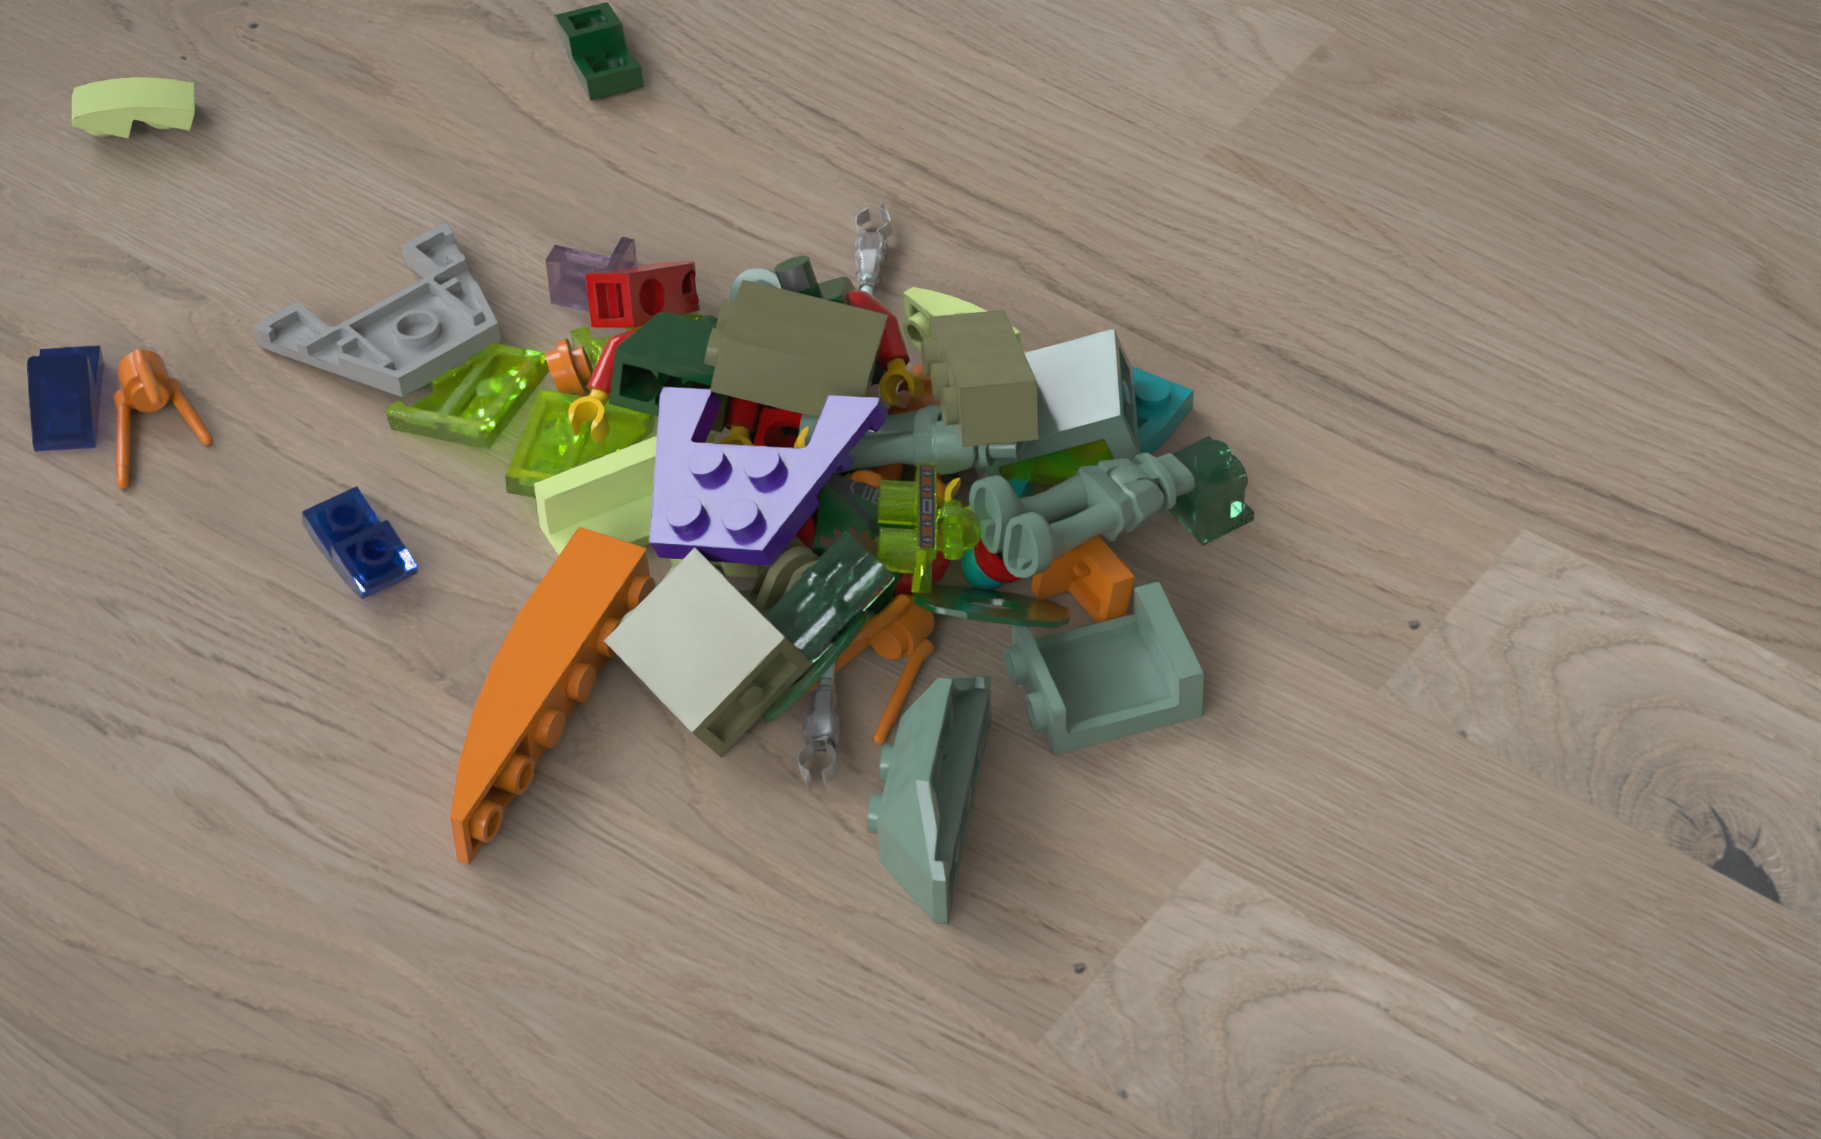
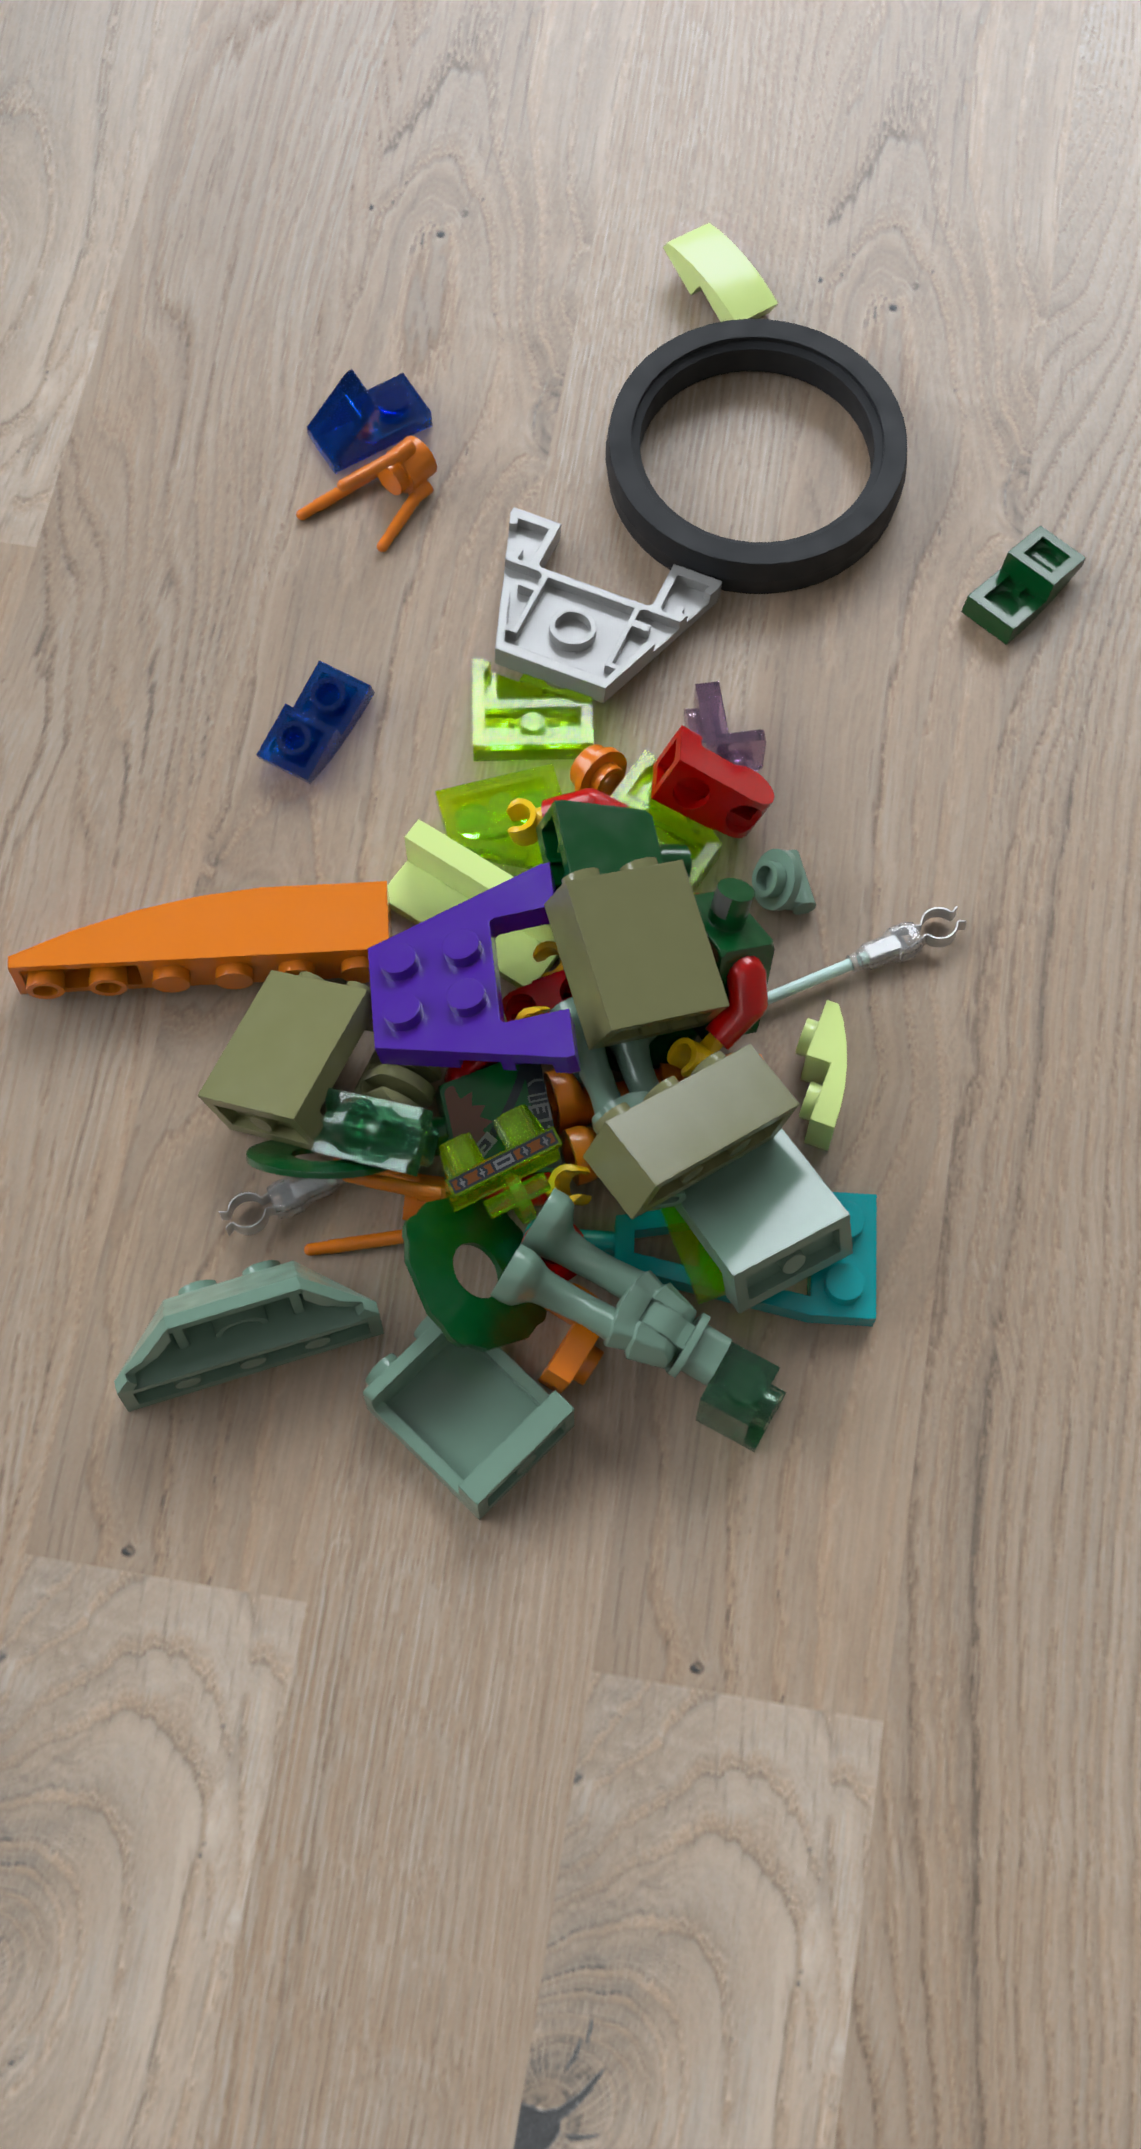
camera: 60 degrees right, 20 degrees up
none -> black tyre [605,319,907,594]

